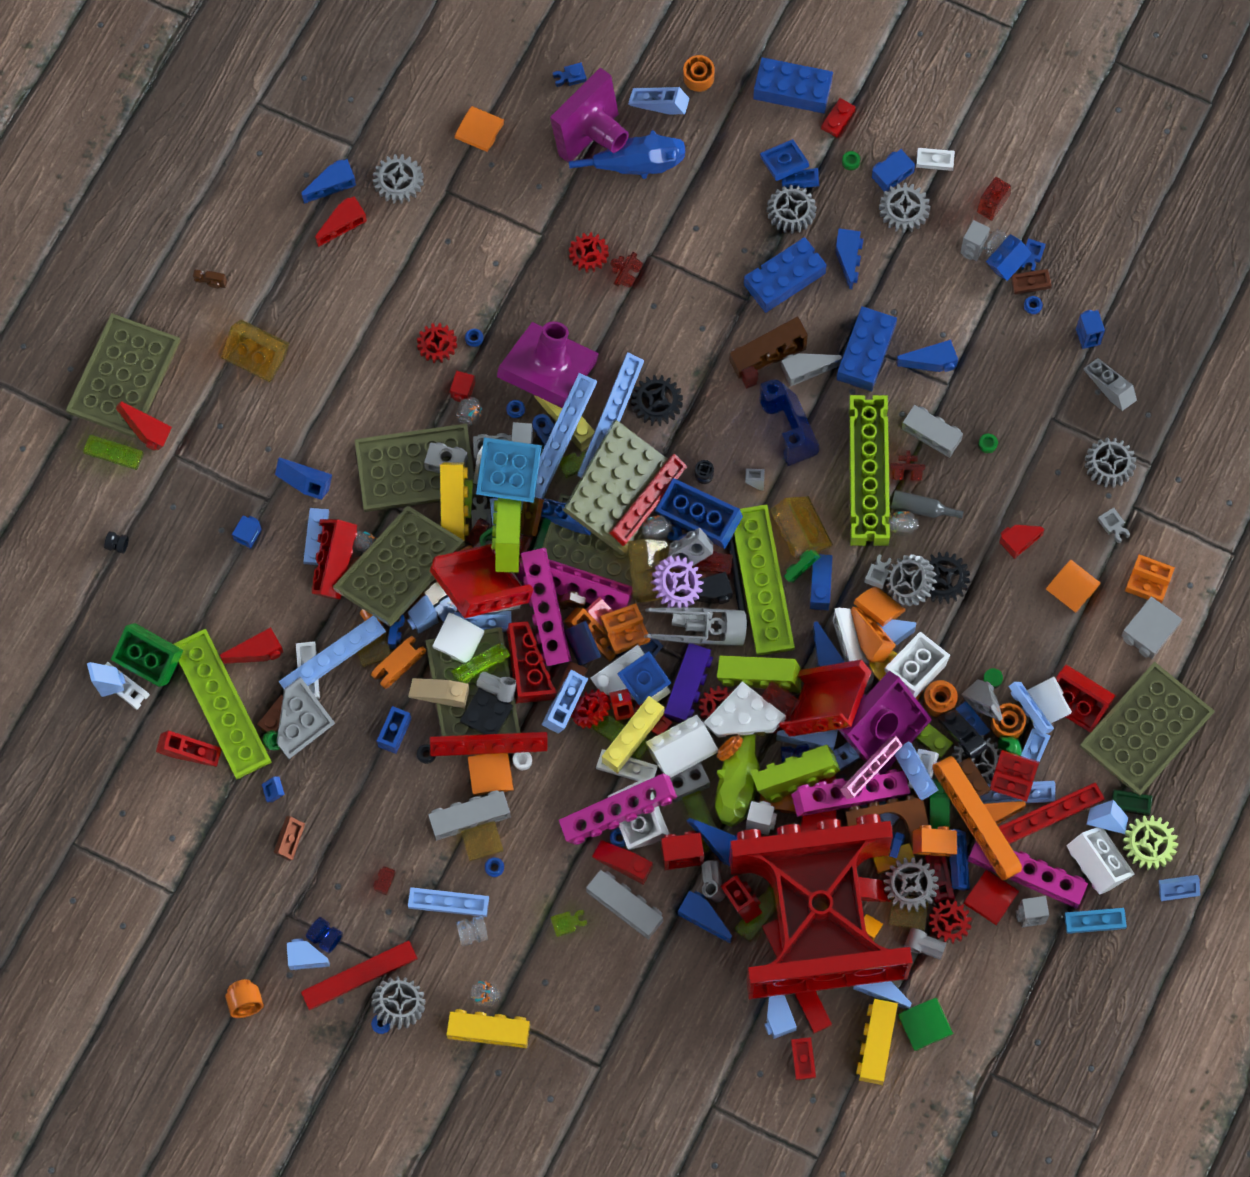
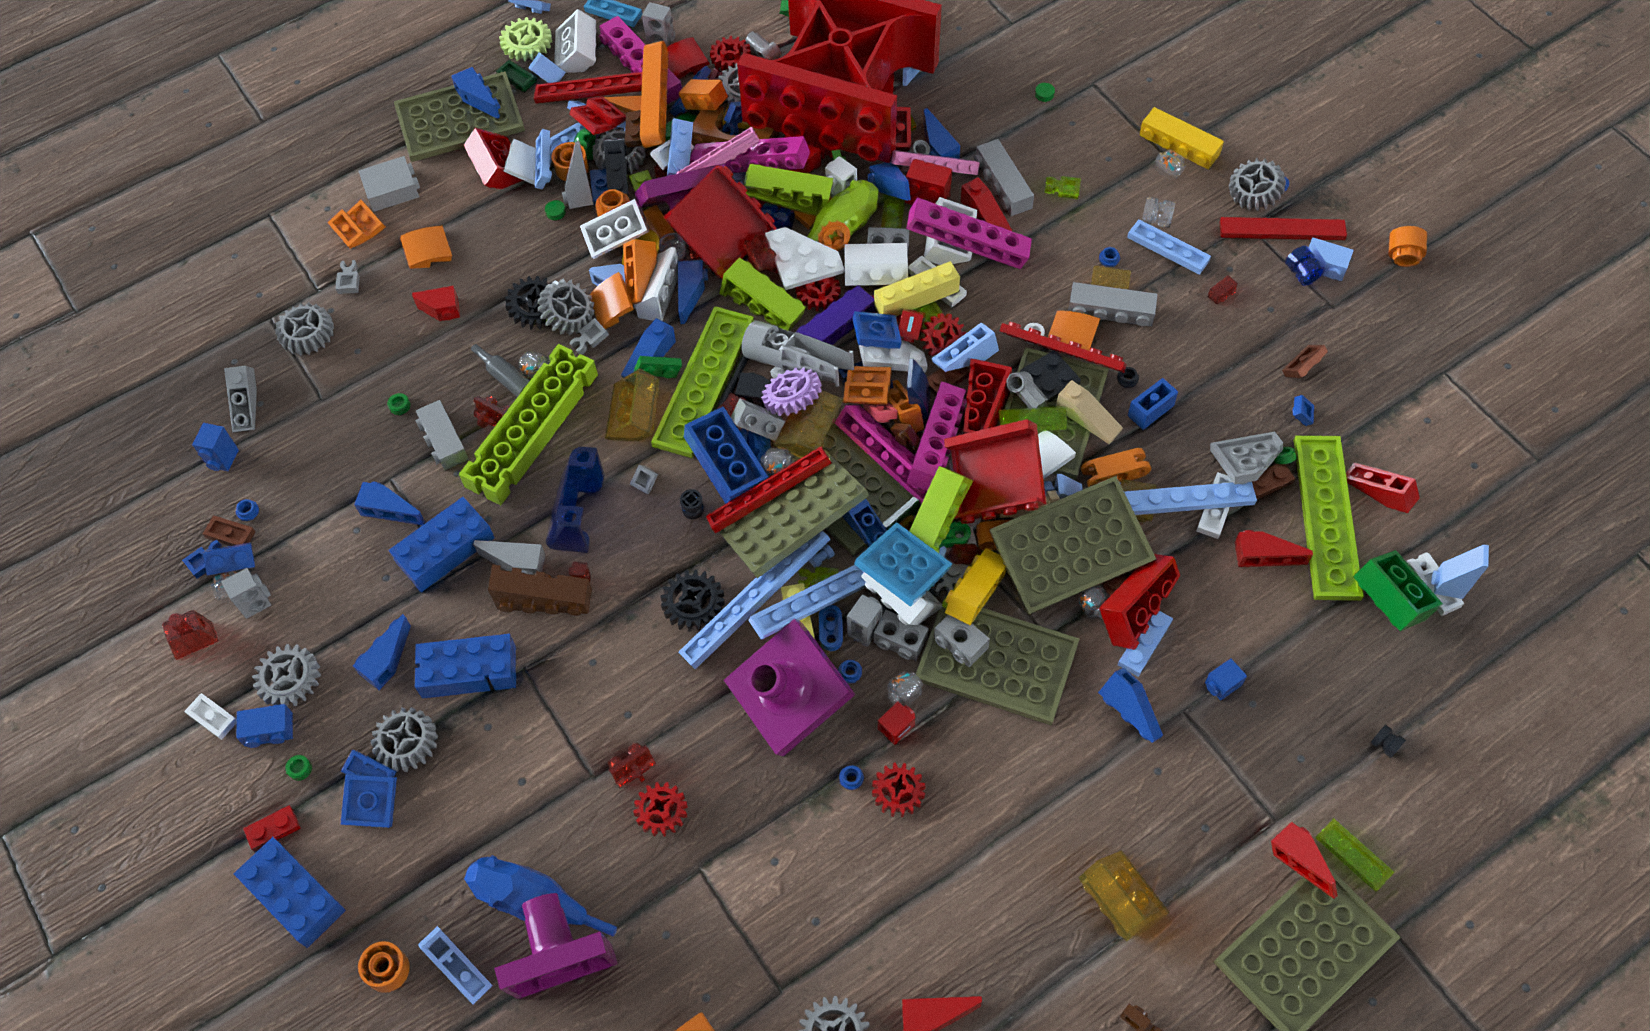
camera: 150 degrees left, 10 degrees down
none -> blue slope [451,67,500,119]
none -> bright pink piece [891,150,980,175]
none -> green tile [1035,83,1055,102]

